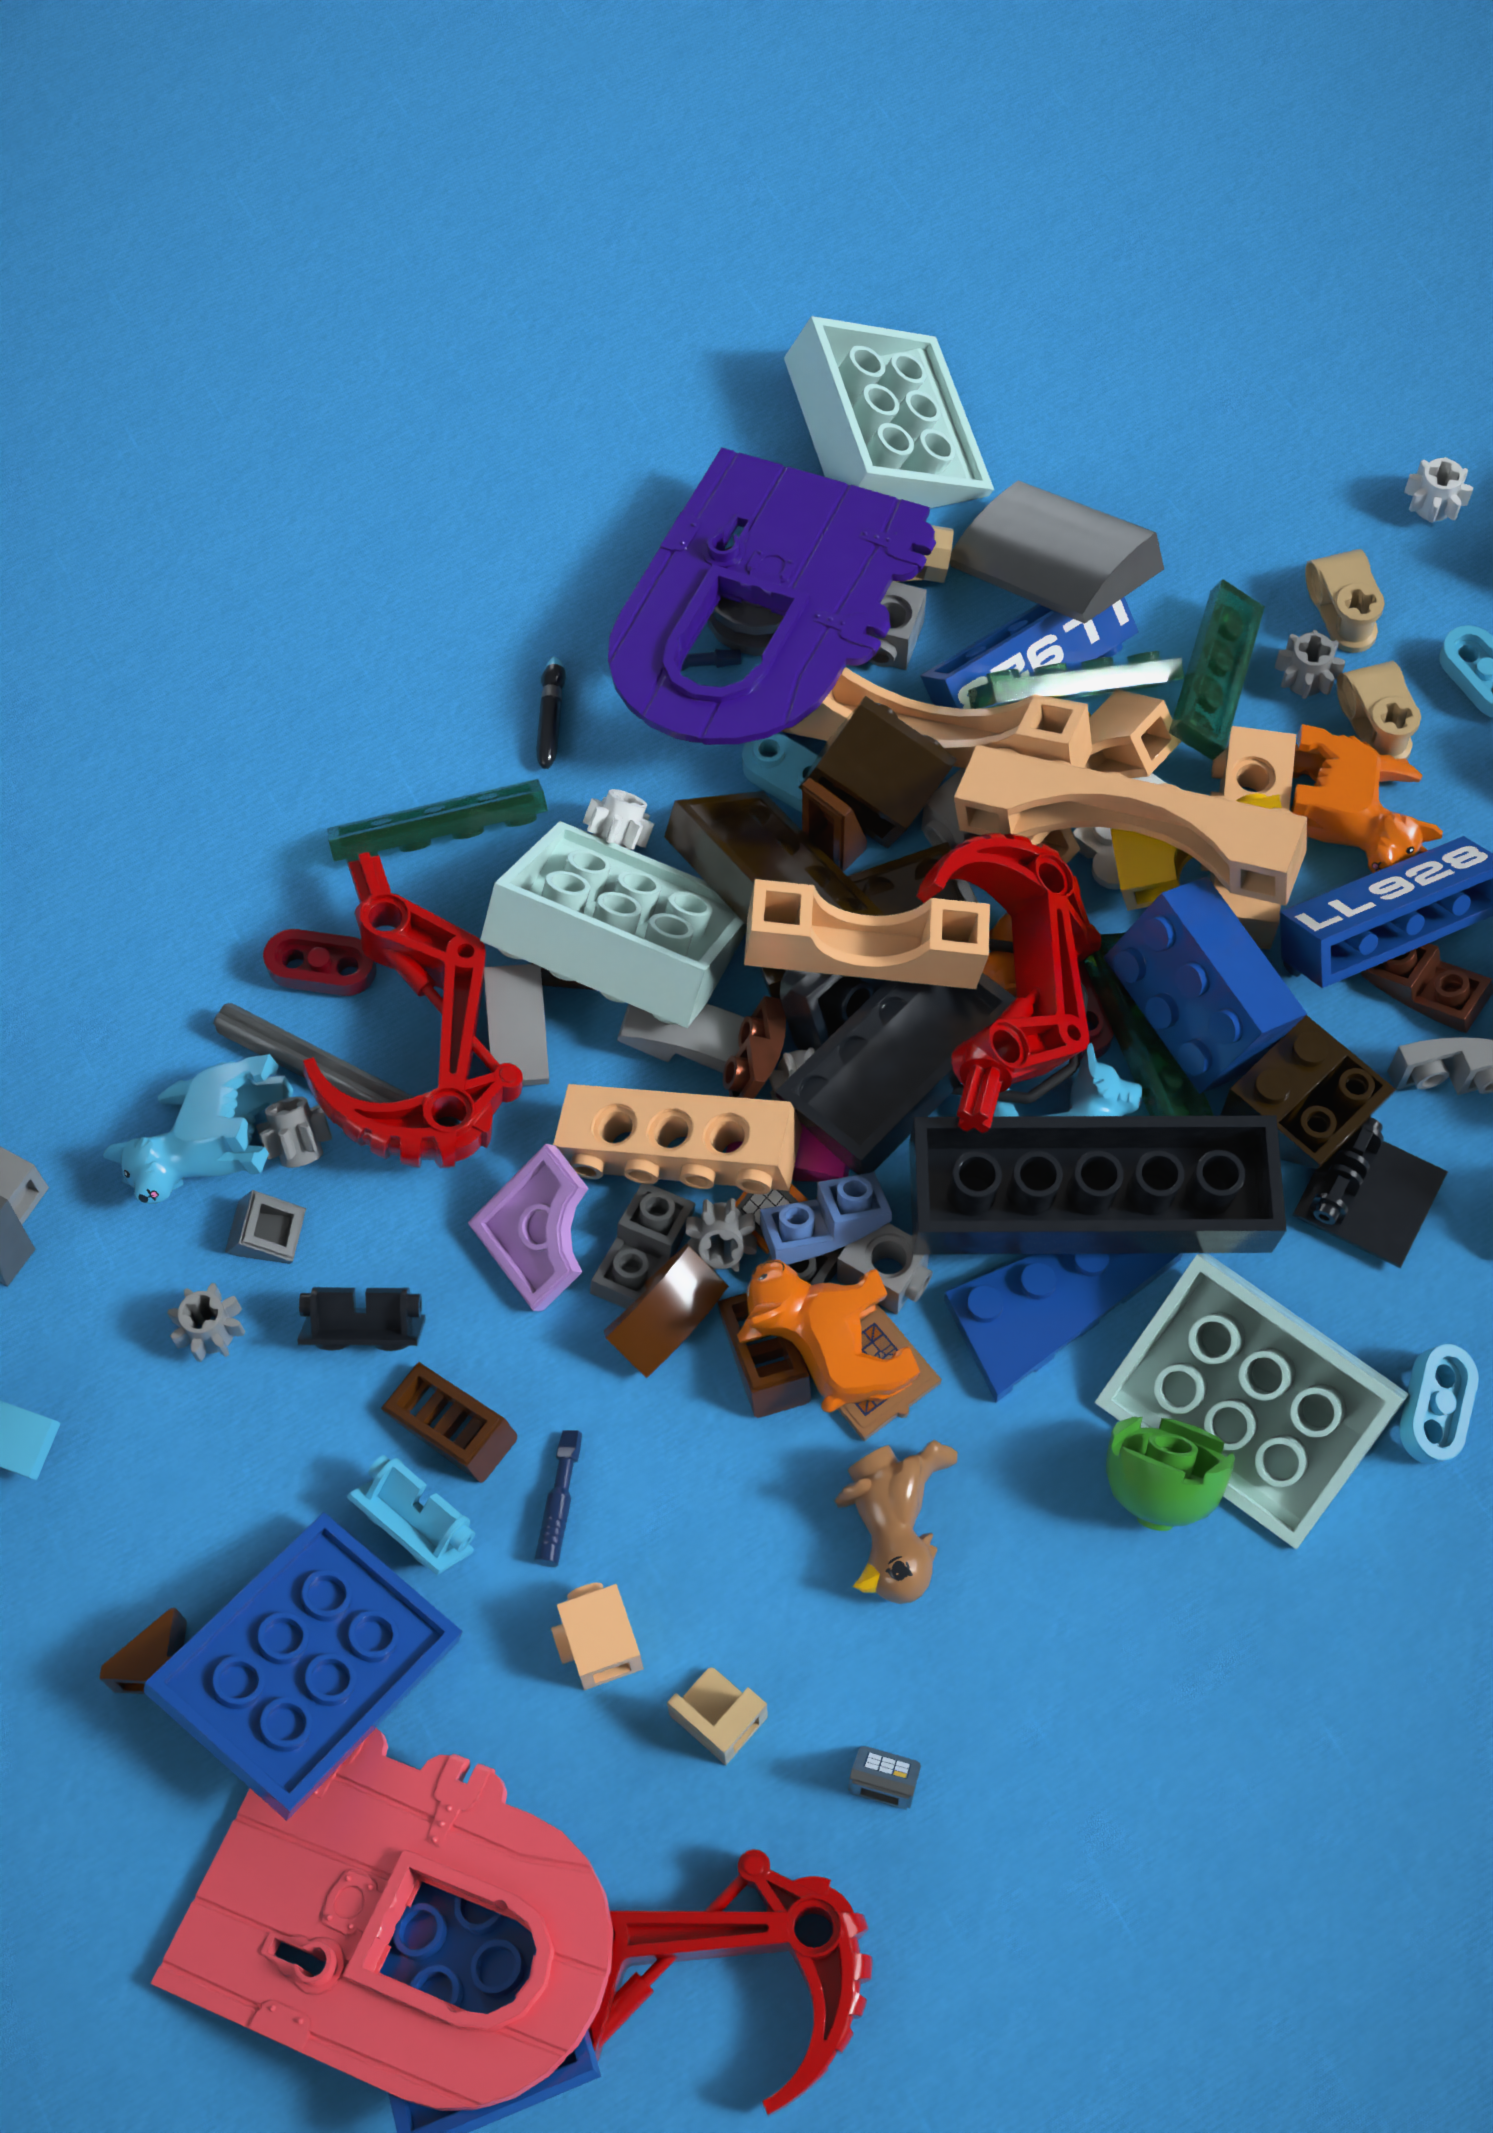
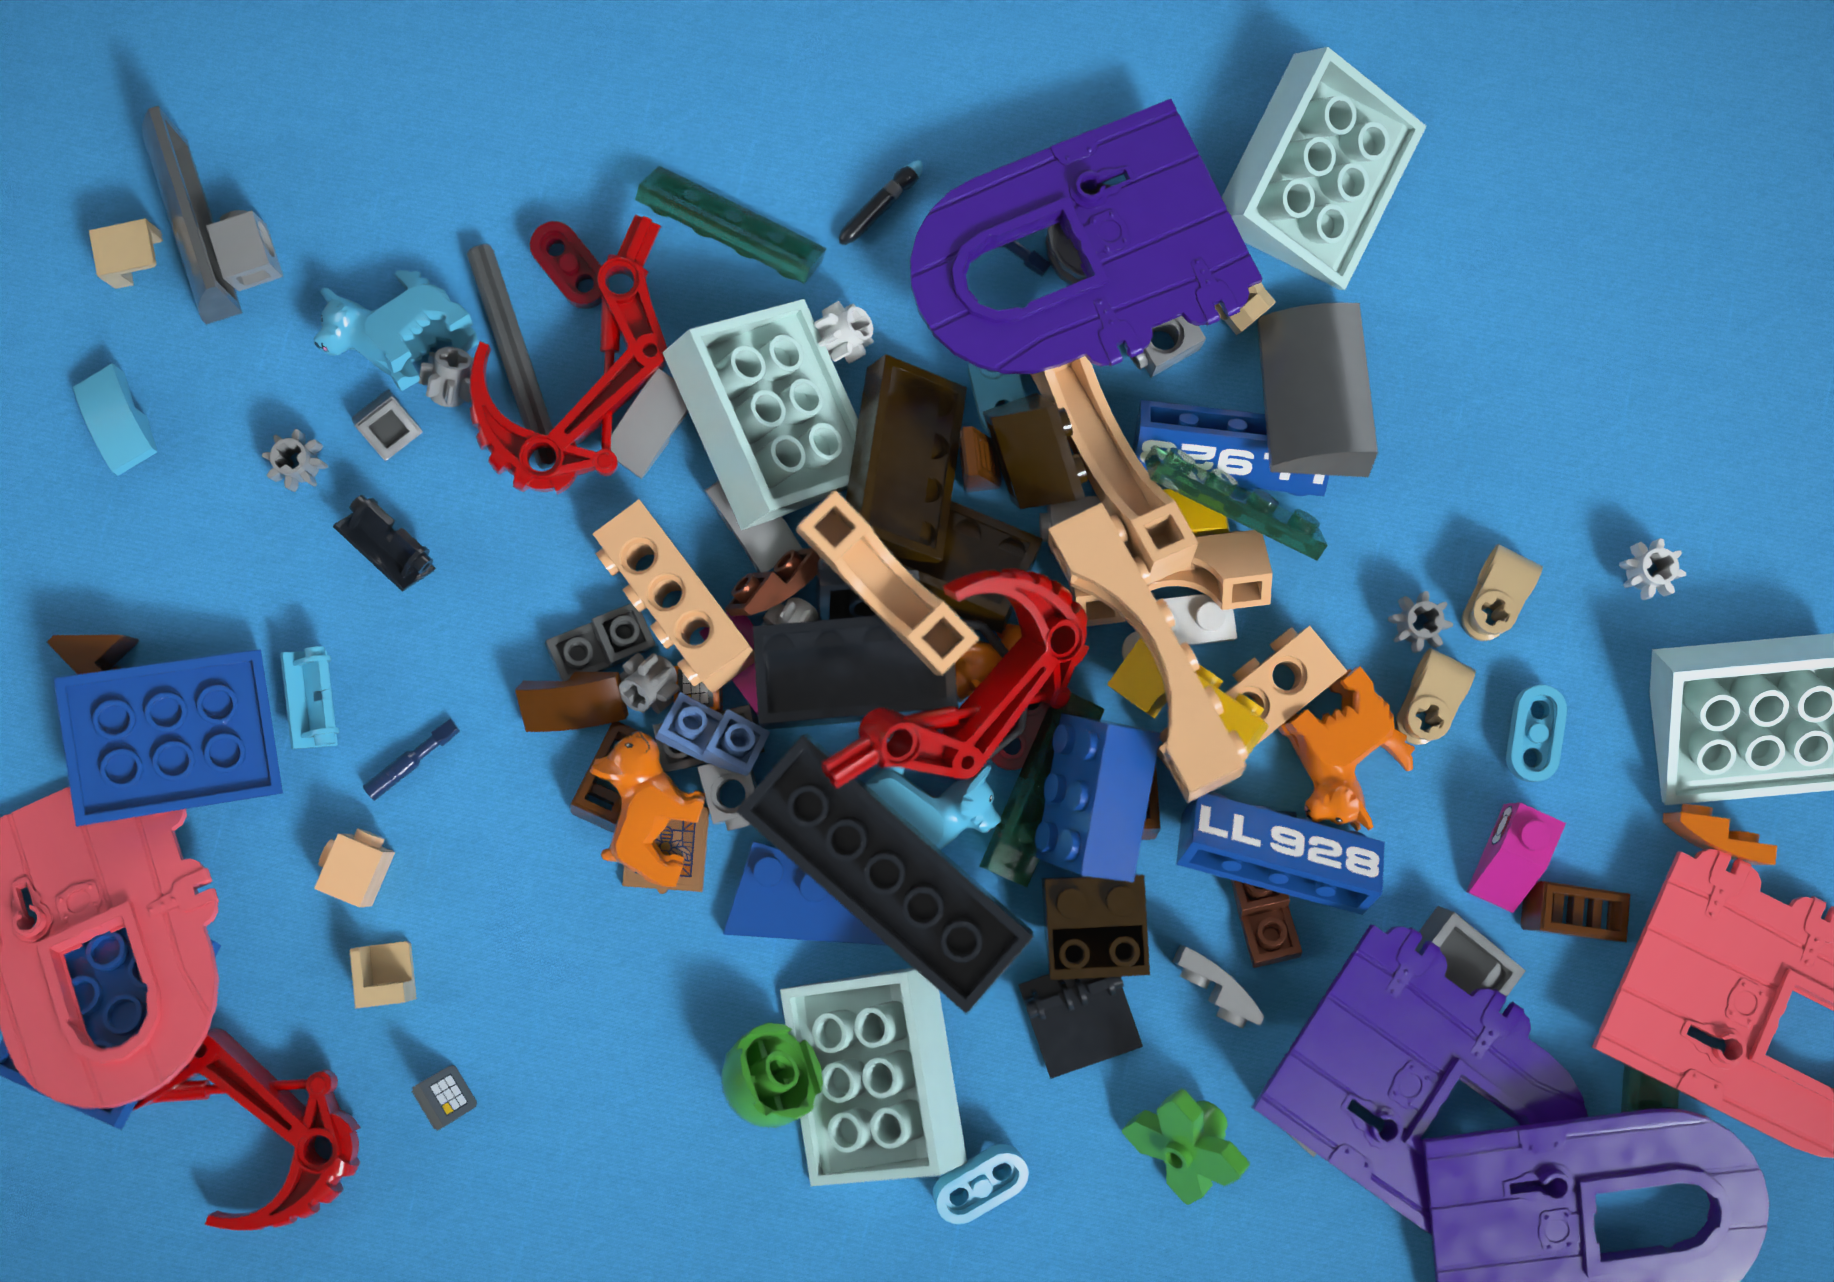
camera: 40 degrees right, 20 degrees up
reddish brown slope [381,1362,517,1483] -> none
lavender tile [467,1144,589,1311] -> none
medium nougat animal [834,1440,958,1604] -> none
clear green plate [1169,579,1265,761] -> none

